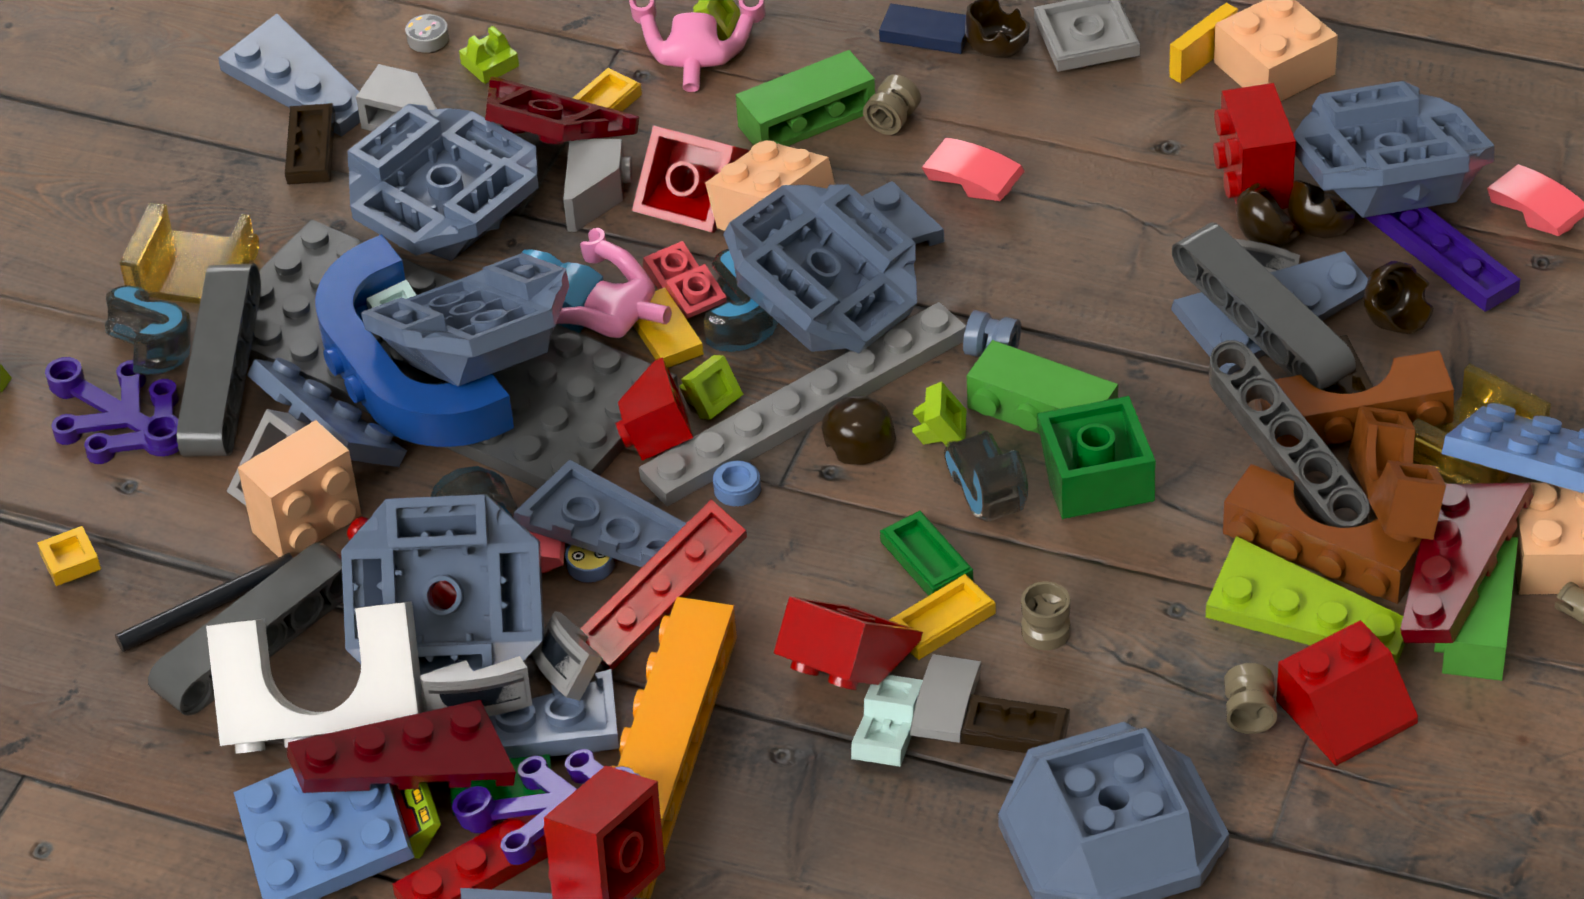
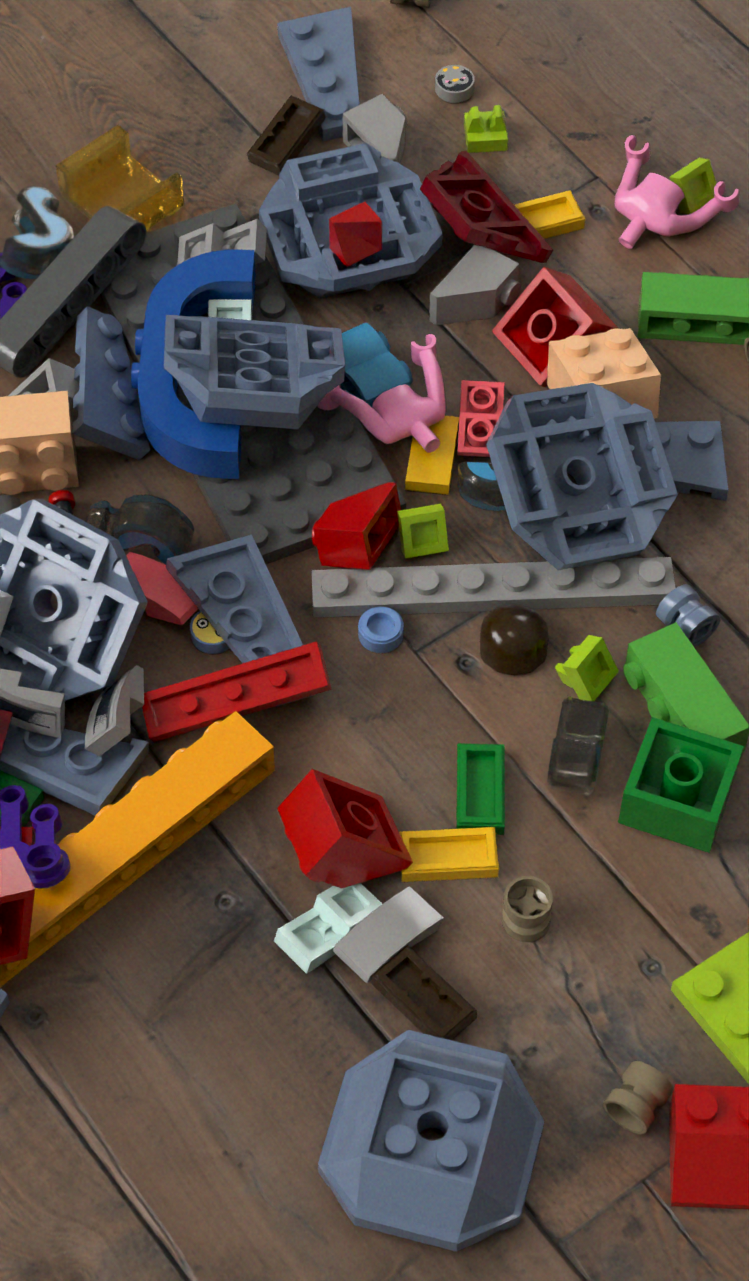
camera: 30 degrees right, 10 degrees up
none -> light grey slope [177,219,267,265]
none -> red slope [329,202,382,266]

